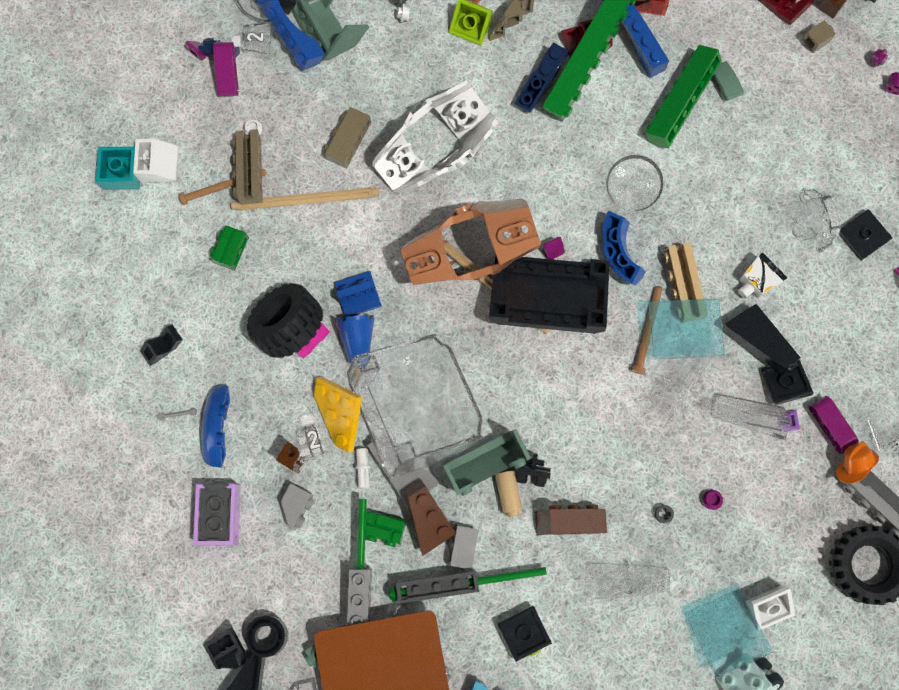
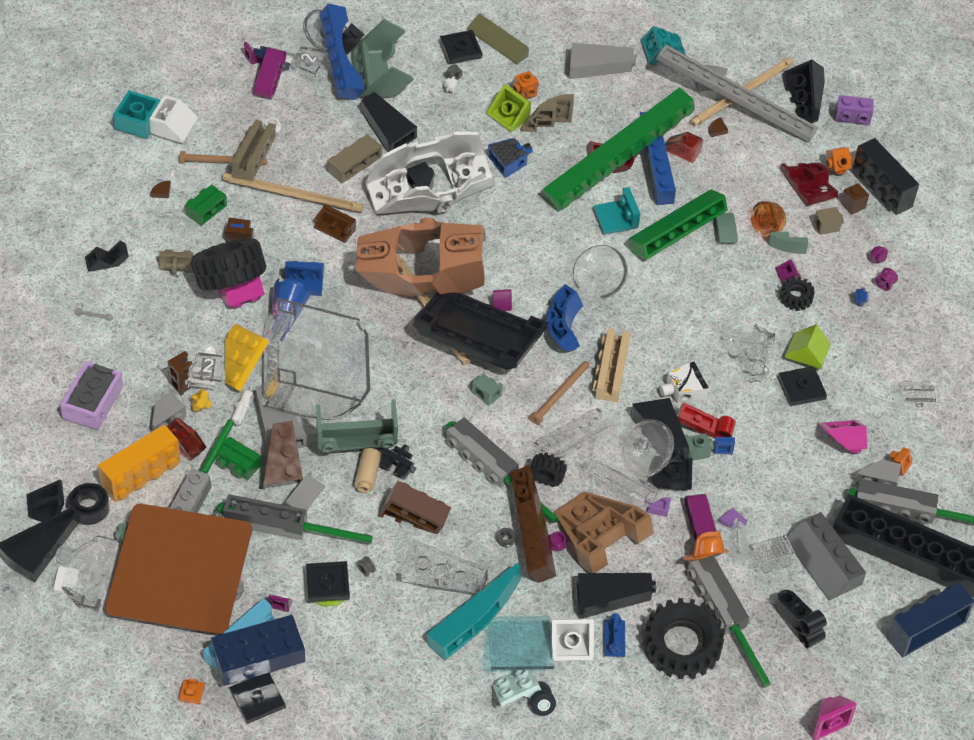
camera: 10 degrees right, 25 degrees down
blue brick [202,385,230,468] -> none
dark blue slope [514,42,569,113] -> none
clear light blue piece [649,298,725,360] -> none
none -> light orange brick [98,425,181,502]
none -> reddish brown tile [151,181,171,198]
none -> dark tan hips [159,249,193,274]
none -> clear red slope [167,417,207,460]
none -> yellow piece [191,388,212,412]
none -> reddish brown brick [225,218,254,242]
none -> magenta slope [269,594,293,612]
none -> reddish brown hinge [314,204,356,243]
none -> dark grey bush [357,556,376,577]
none -> black slope [361,92,417,152]
none -> black slope [406,162,435,190]
none -> teal slope [427,563,521,660]
none -> piece [445,417,558,523]
none -> sand green brick [472,374,503,406]
none -> torso [487,138,533,178]
none -> reddish brown slope [511,465,556,583]
none -> black tyre [530,452,567,487]
none -> medium nougat wedge [554,491,654,573]
none -> black slope [577,573,656,619]
none -> teal bracket [594,187,640,234]
none -> blue hinge [604,613,625,657]
none -> clear dish [621,419,674,477]
none -> red plate [677,402,736,438]
none -> sand green brick [685,434,714,461]
none -> blue tile [713,437,735,454]
none -> medium lavender tile [719,508,748,528]
none -> clear orange cylinder [751,201,786,238]
none -> sand green slope [768,232,808,254]
none -> magenta slope [775,259,802,282]
none -> black tyre [780,277,815,311]
none -> lime slope [785,324,831,369]
none -> blue plate [855,287,869,306]

